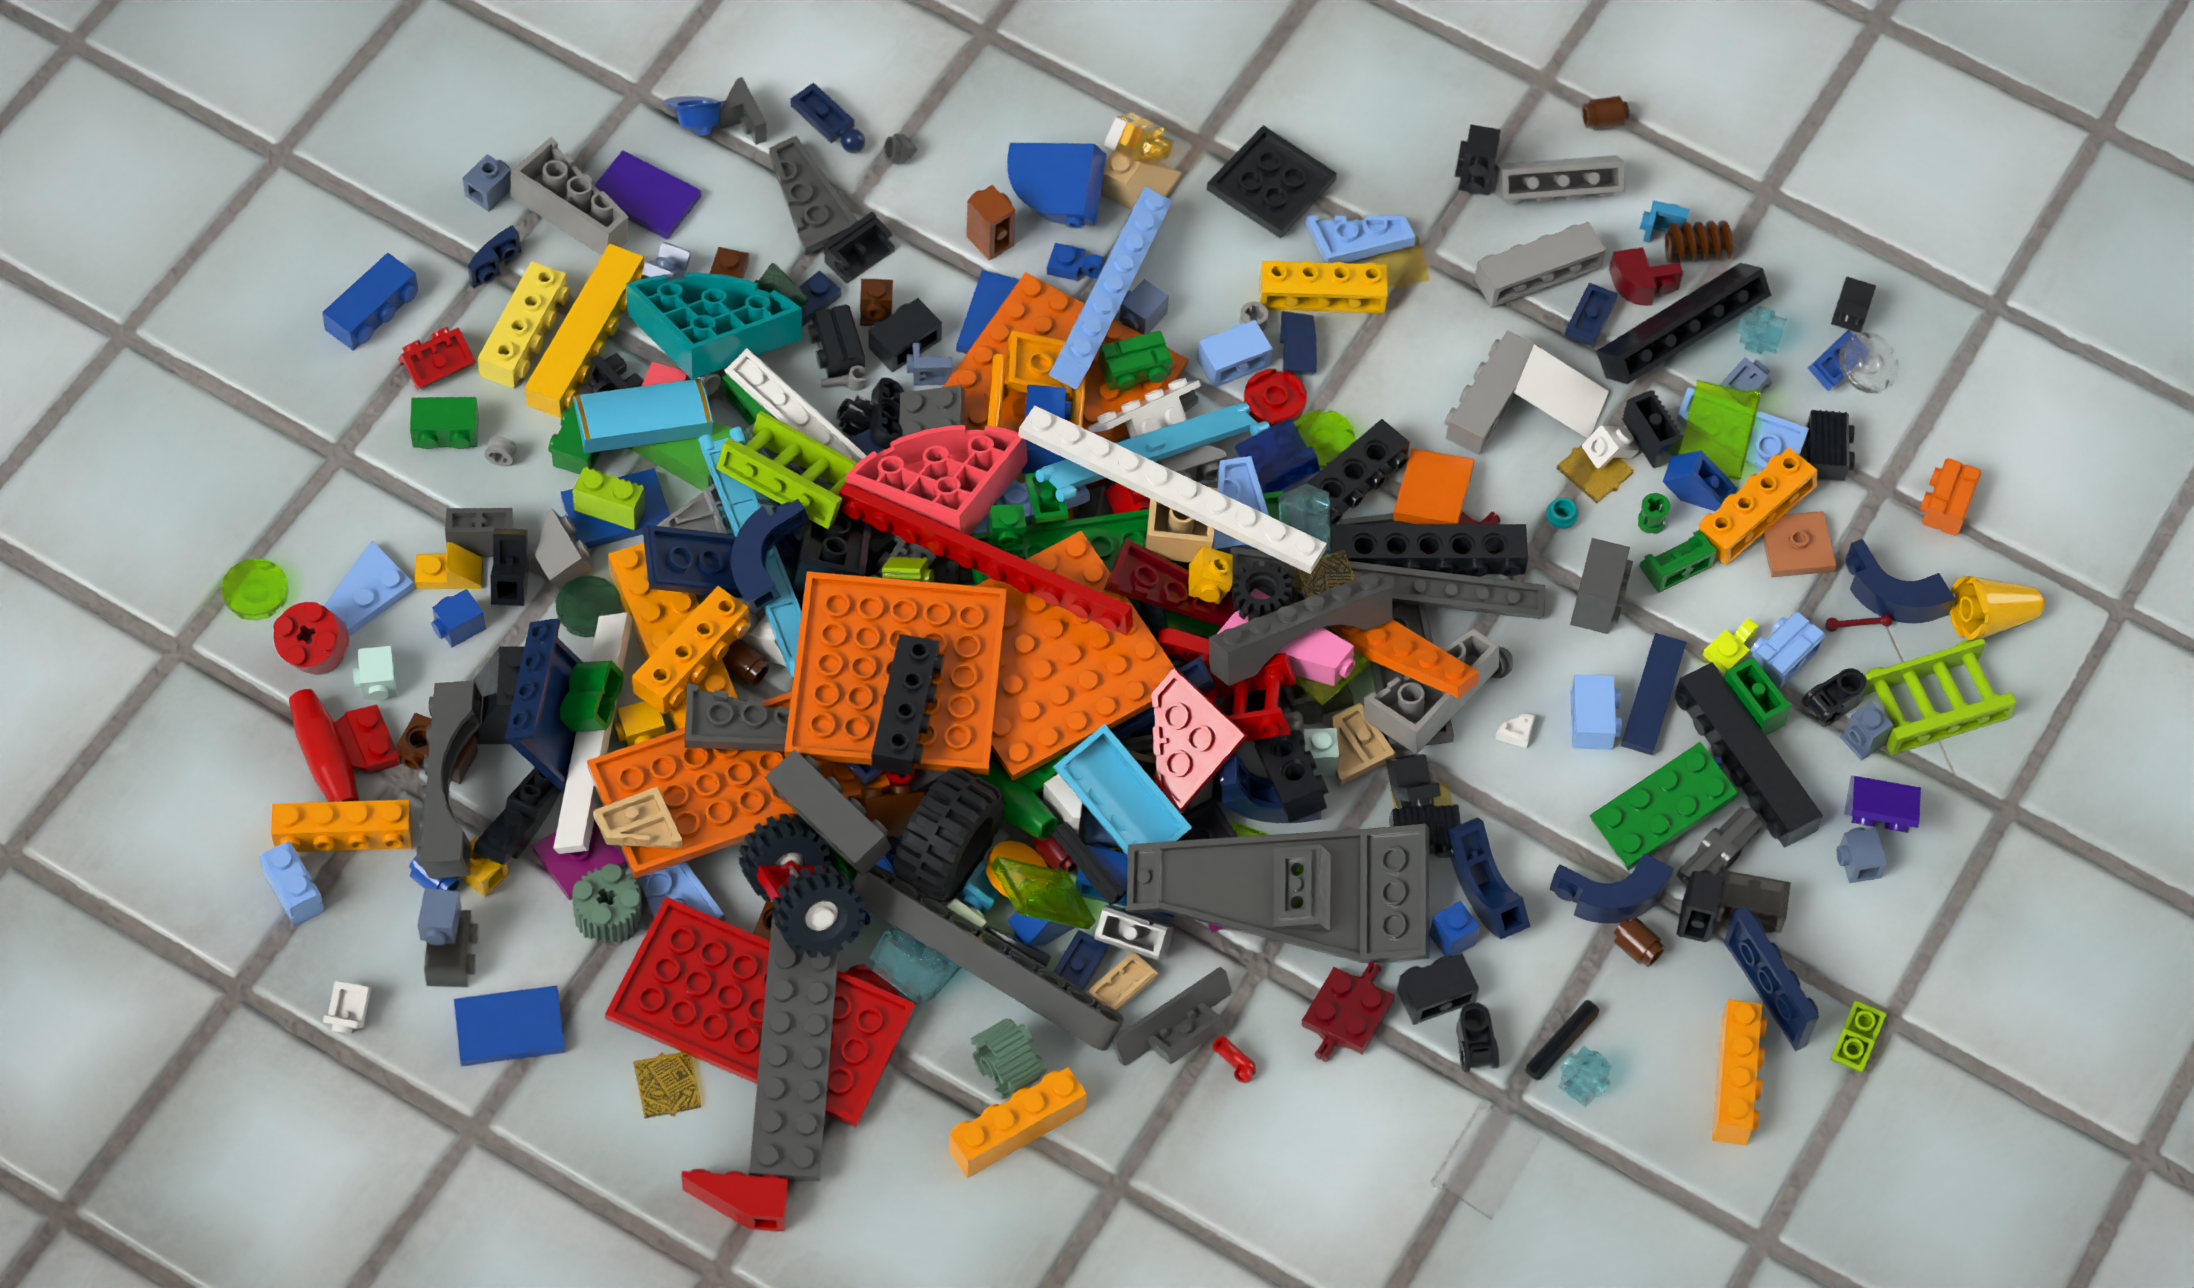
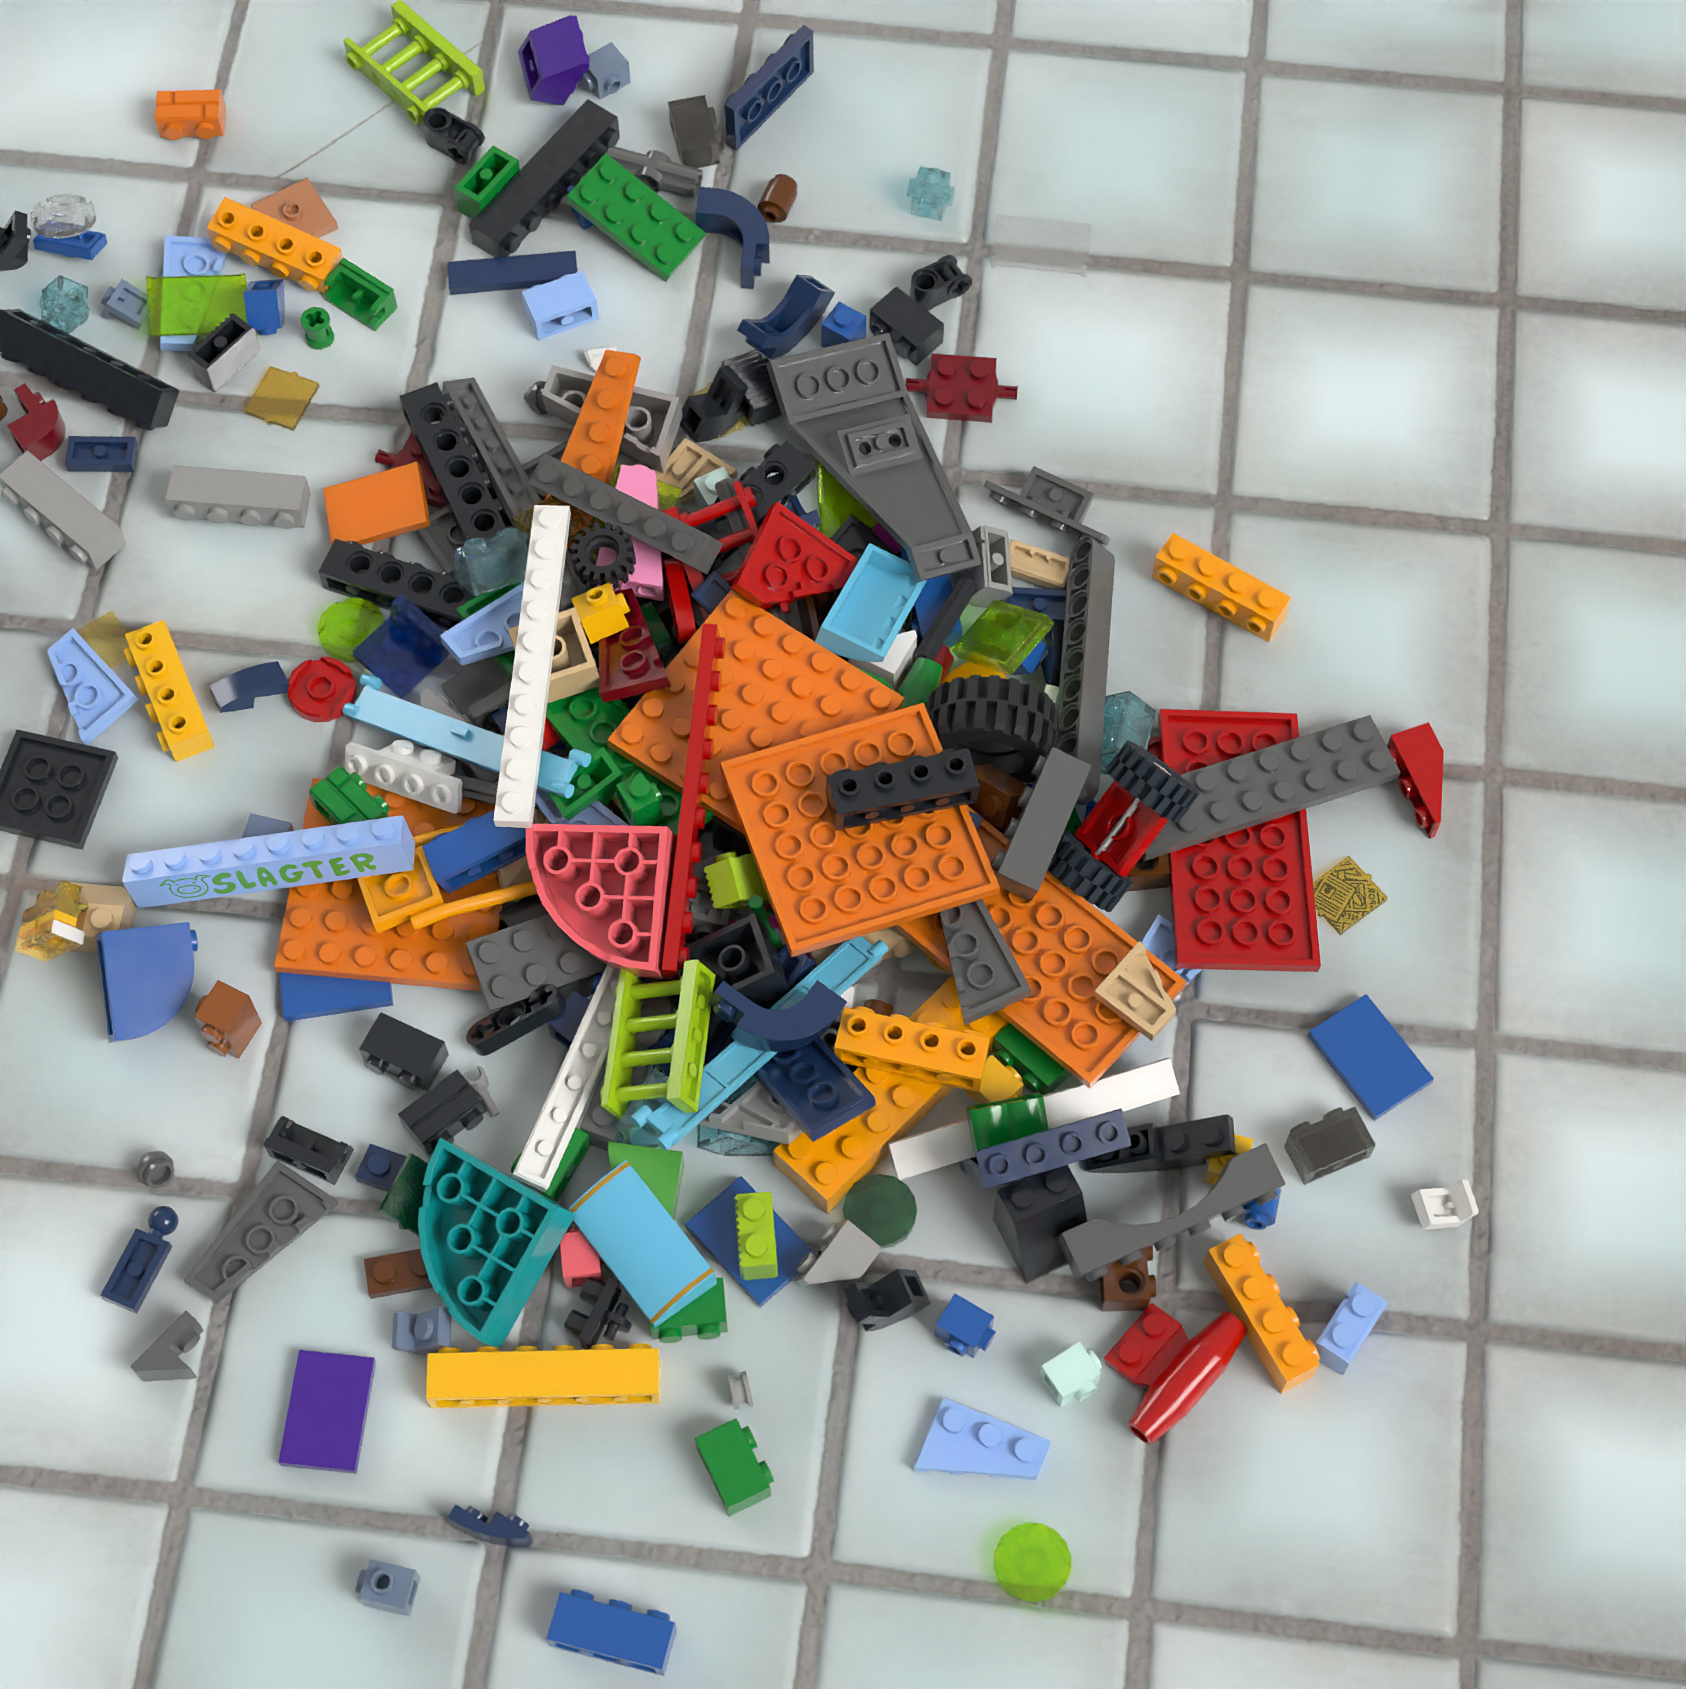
camera: 110 degrees left, 5 degrees up
red brick [273,602,349,675] -> none
red bracket [398,327,476,390] -> none
yellow slope [415,542,483,589] -> none
sand blue brick [417,888,462,945] -> none
dark grey hinge [445,508,514,557] -> none
light yellow brick [477,261,570,389] -> none
light grey wedge [510,137,628,256] -> none
magenta plate [532,818,627,901] -> none
sand green brick [572,864,642,944] -> none
blue piece [664,96,725,135] -> none
black gear [836,395,874,436] -> none
reddish brown brick [860,278,893,326] -> none
sand blue bracket [907,343,952,386] -> none
sand green brick [970,1018,1047,1100] -> none
blue plate [1047,243,1104,281] -> none
light blue brick [1197,320,1272,388] -> none
red arm [1212,1036,1256,1083] -> none
light grey bush [1239,301,1269,331] -> none
white sticker [1514,345,1609,439] -> none
black axle [1525,1000,1600,1080] -> none
teal plate [1546,498,1578,529] -> none
dark grey brick [1570,538,1633,634] -> none
white bracket [1582,424,1639,469] -> none
black brick [1676,870,1725,942] -> none
neon yellow plate [1703,618,1759,674] -> none
light orange brick [1712,999,1767,1146] -> none
light blue brick [1750,612,1825,689] -> none
black brick [1806,409,1855,481] -> none
dark red hinge [1825,614,1893,632] -> none
lime slope [1830,1000,1887,1073] -> none
sand blue brick [1840,701,1893,761] -> none
dark blue arch [1845,539,1955,624] -> none
yellow cone [1950,576,2045,641] -> none

